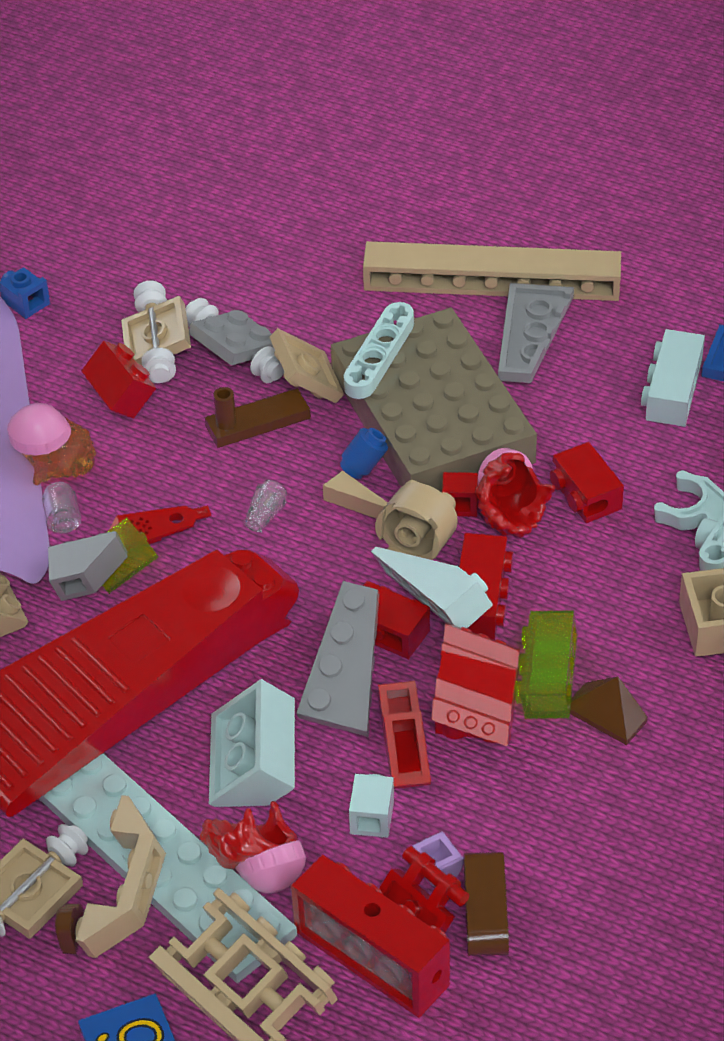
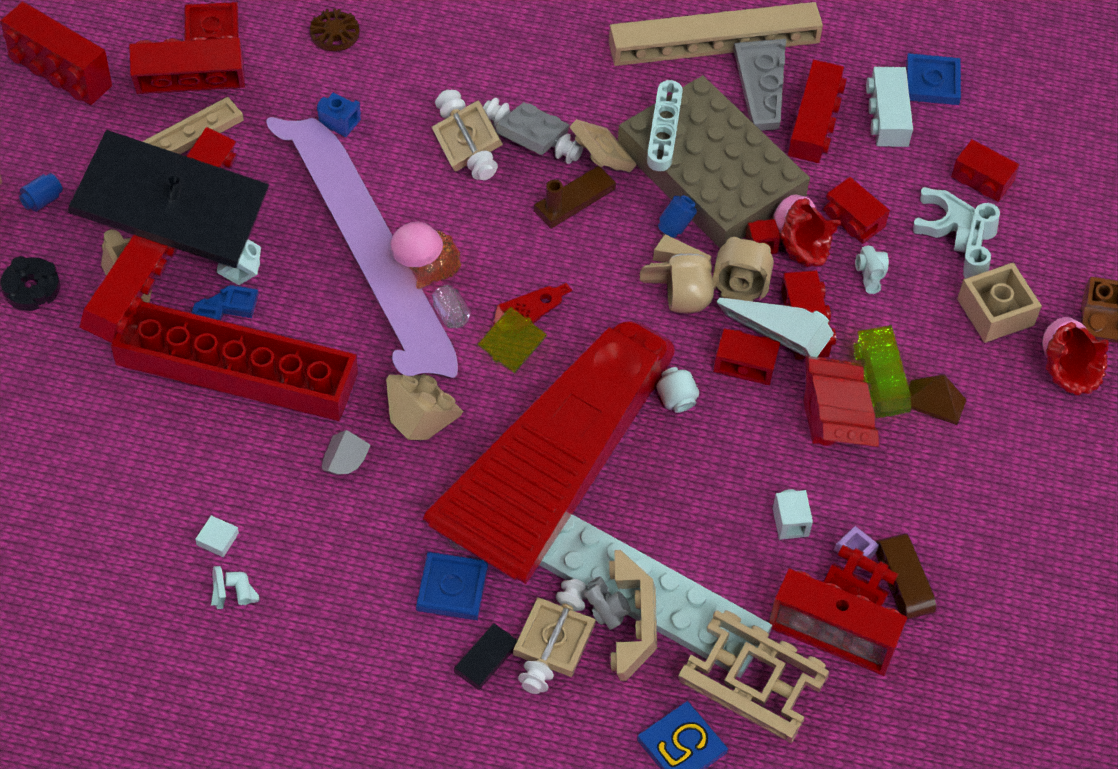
camera: 20 degrees left, 10 degrees up
light grey slope [48,531,128,601] -> none
reddish brown tile [55,904,83,954] -> none
red brick [81,340,156,419] -> none
hair [200,801,306,894] -> none
light aqua slope [209,679,295,807] -> none
clear cone [244,480,287,532] -> none
light grey wing [296,581,379,737] -> none
red slope [378,681,431,789] -> none
none -> reddish brown wheel [310,8,360,51]
none -> light grey plate [583,576,631,630]
none -> tan piece [640,254,714,314]
none -> light aqua head [656,367,699,413]
none -> red brick [788,59,847,163]
none -> light aqua plate [855,246,889,294]

